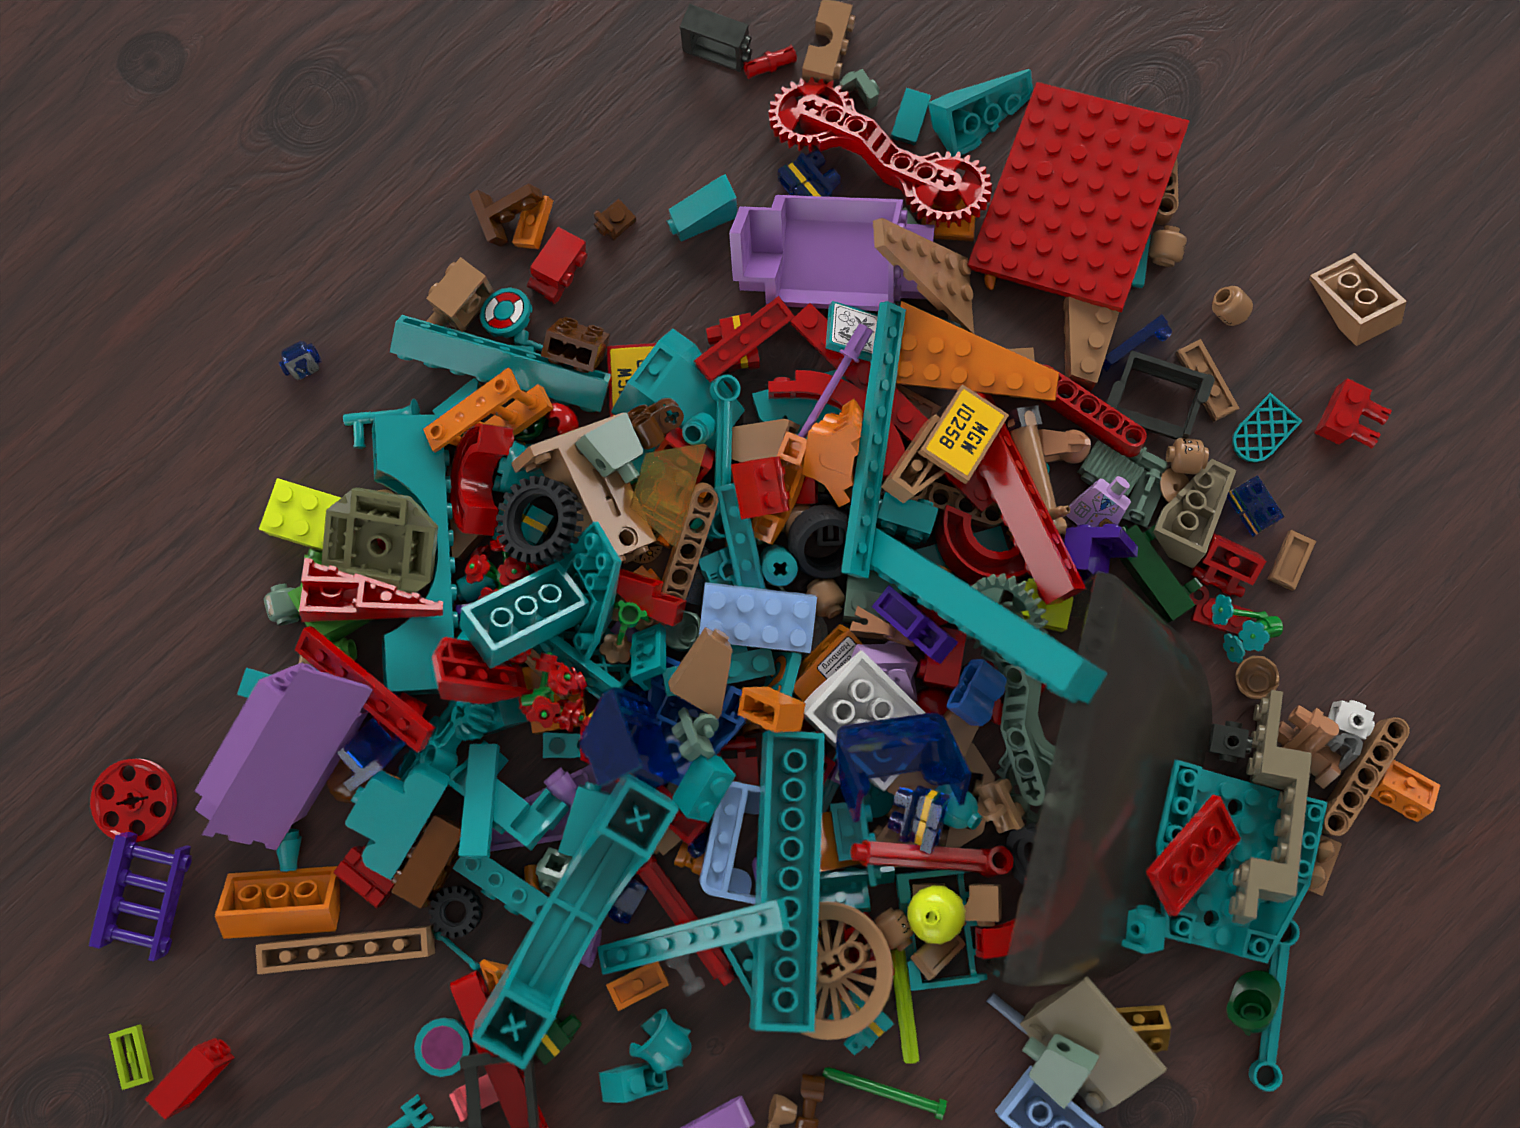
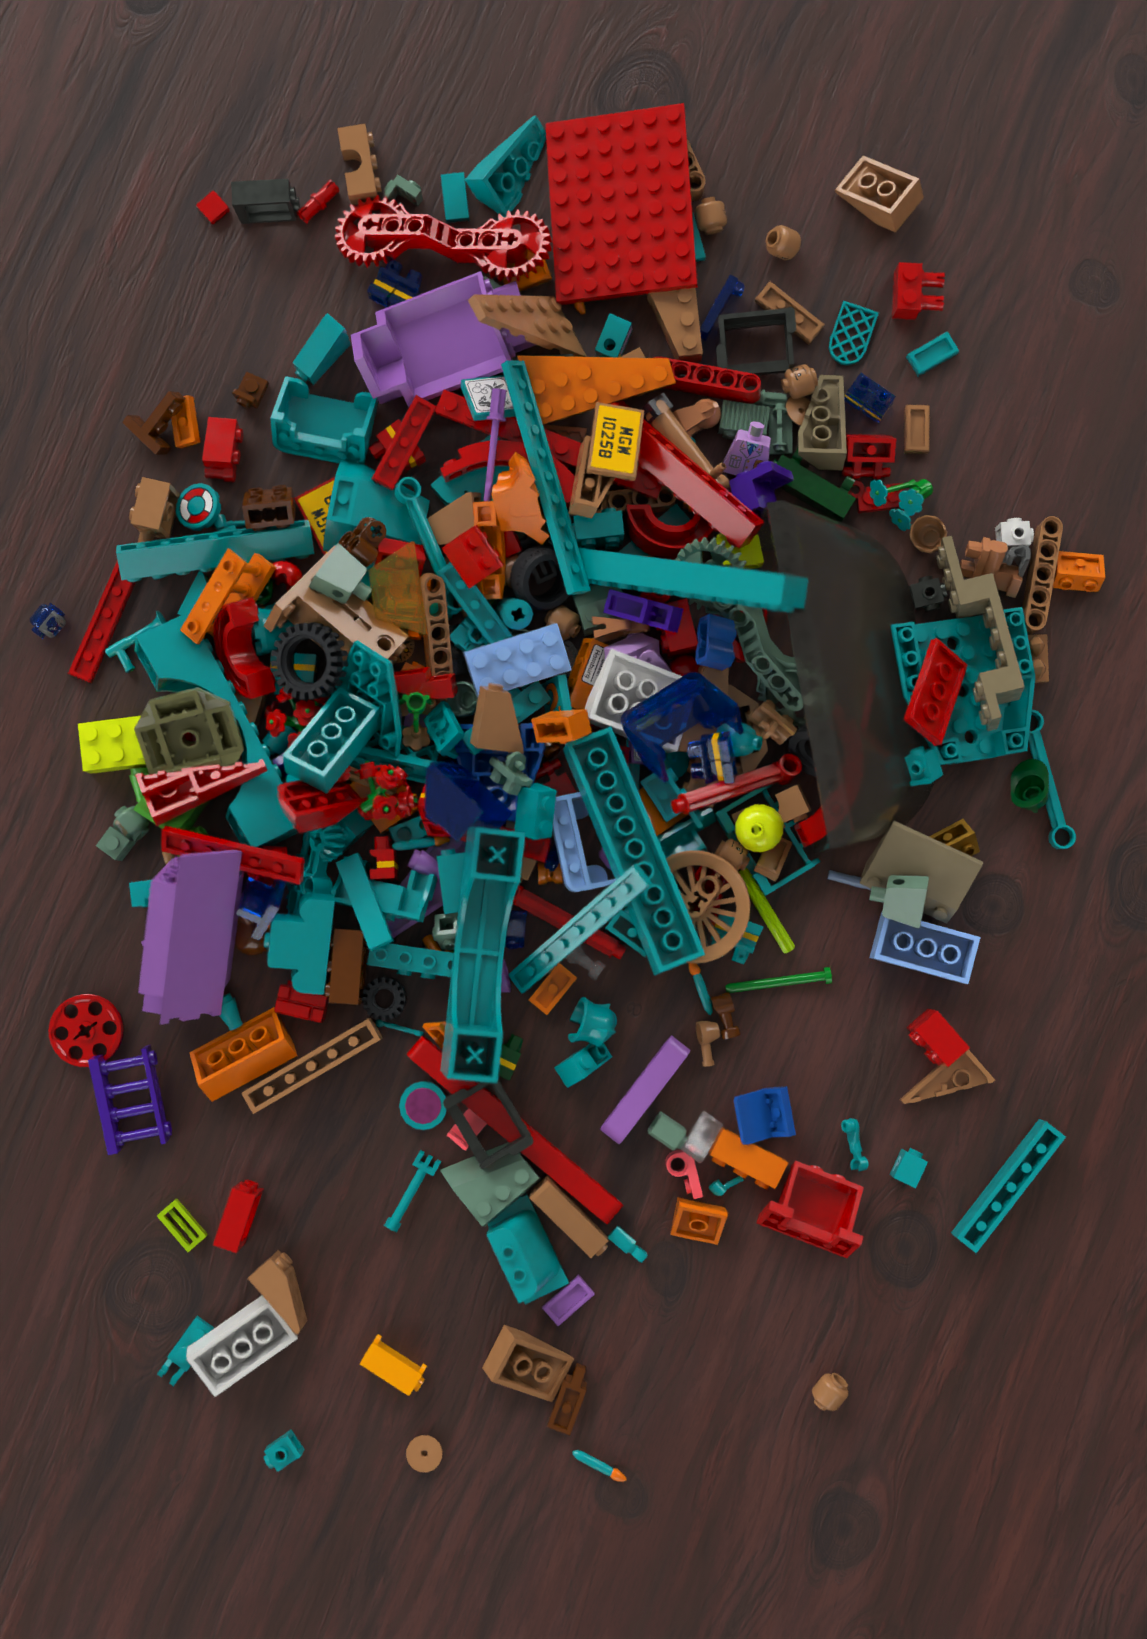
camera: 30 degrees left, 5 degrees up
teal brick [682,413,716,446] -> none
none -> red tile [68,560,136,684]
none -> sand green brick [96,826,136,861]
none -> red tile [196,190,230,225]
none -> teal windscreen [270,376,378,464]
none -> red hips [369,836,399,882]
none -> teal piece [392,836,450,851]
none -> teal torso [595,313,633,358]
none -> teal piece [688,963,713,1015]
none -> teal tile [906,331,959,376]

